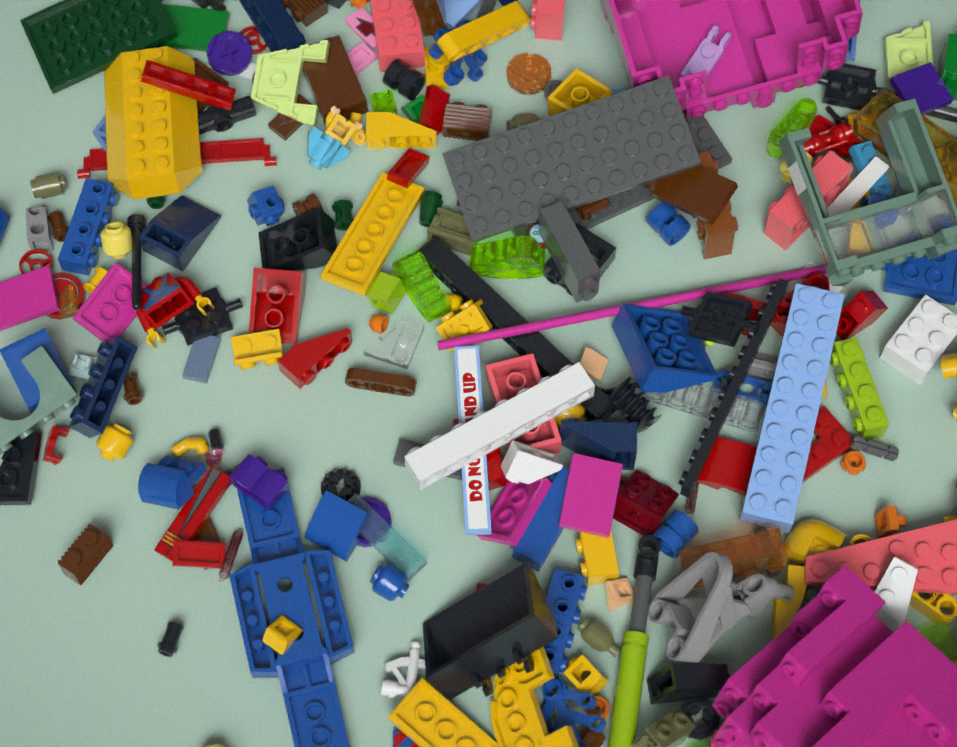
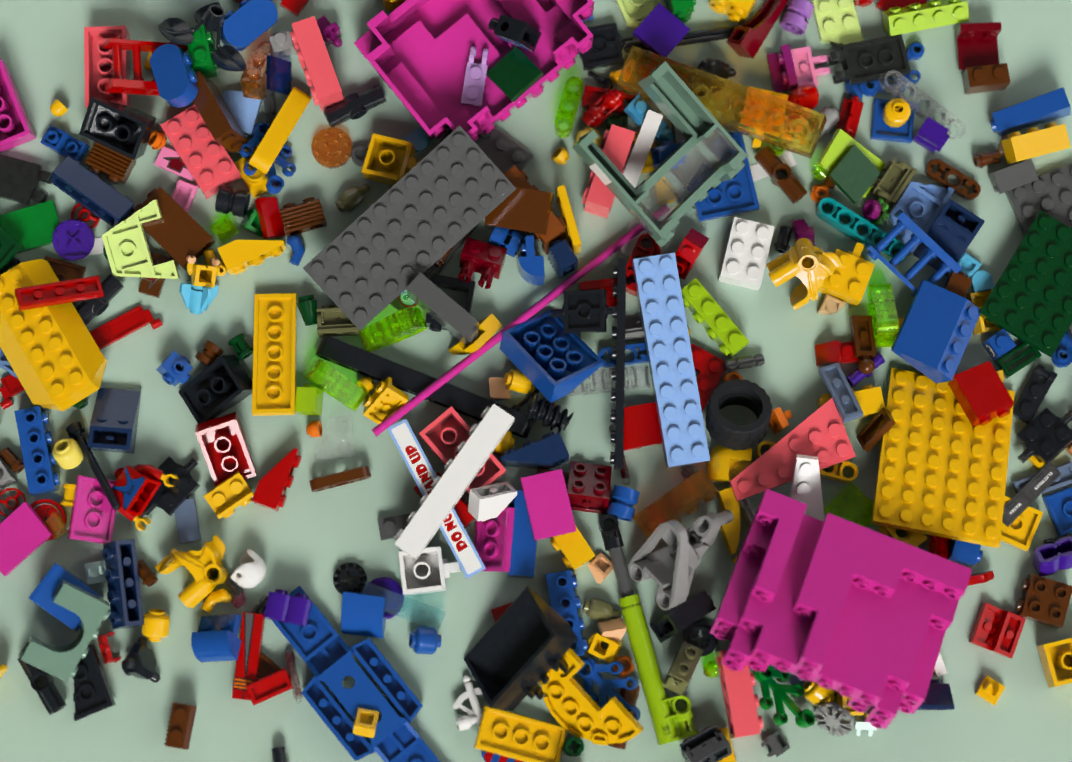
camera: 30 degrees left, 15 degrees up
red tile [387,148,430,189] -> none
none -> black rock [122,636,160,683]
none -> yellow helmet [155,535,229,608]
none -> white helmet [230,549,266,589]
none -> blue arm [287,235,305,266]
none -> black piece [323,85,386,128]
none -> white hinge [398,547,460,596]
none -> yellow slope [449,313,503,355]
none -> dark red brick [458,237,507,289]
none -> dark green tile [486,46,544,102]
none -> black torso [489,15,541,52]
none -> yellow brick [503,369,535,394]
none -> blue brick [518,235,545,285]
none -> dark blue brick [548,239,578,278]
none -> yellow hinge [551,147,569,165]
none -> yellow tile [556,185,581,255]
none -> light nougat slope [597,618,627,641]
none -> black tyre [705,379,772,450]

